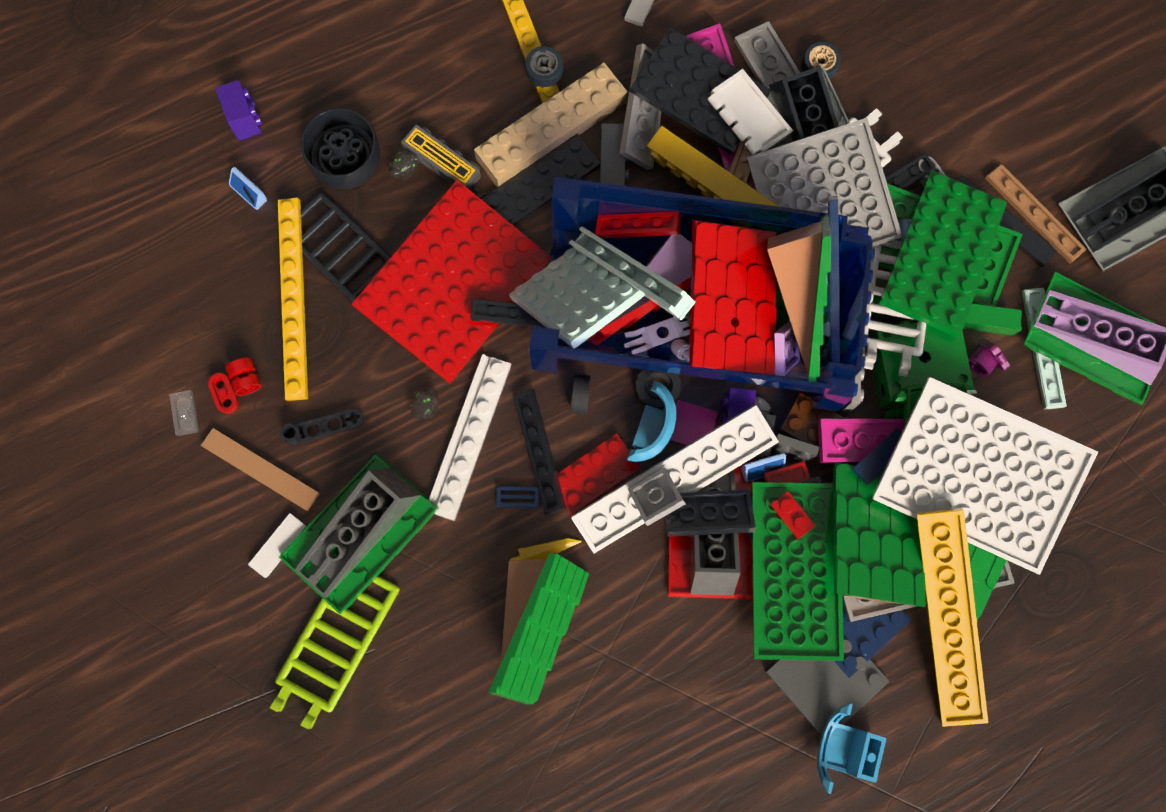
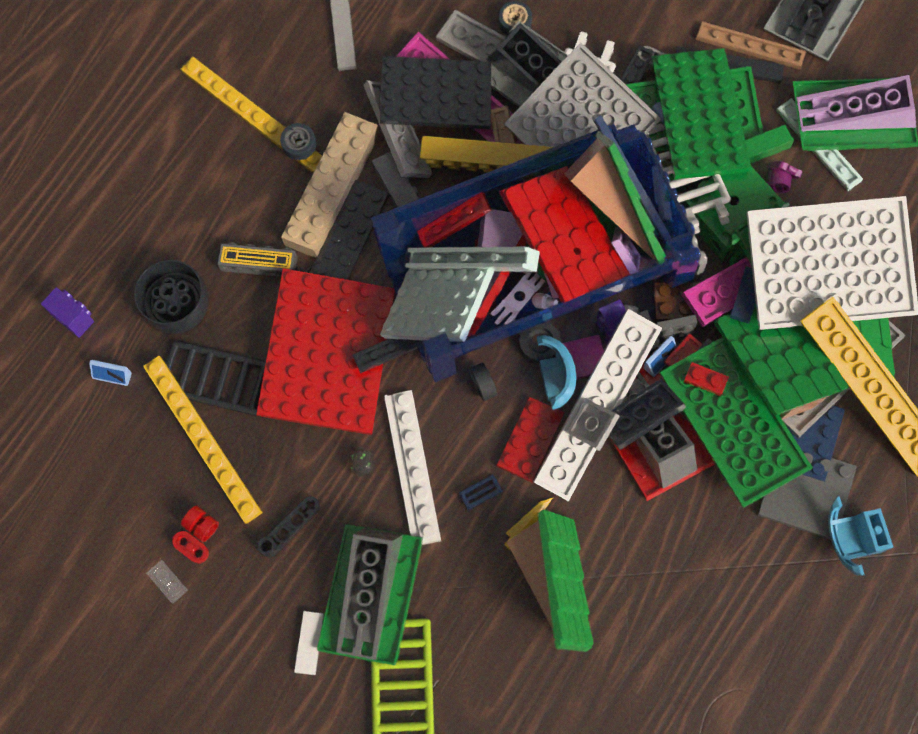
camera: 20 degrees left, 5 degrees down
medium nougat tile [201,428,320,511] -> none
clear smoke head [388,150,419,181] -> none
black tile [513,388,567,515] -> none
white hinge [707,69,793,155] -> none

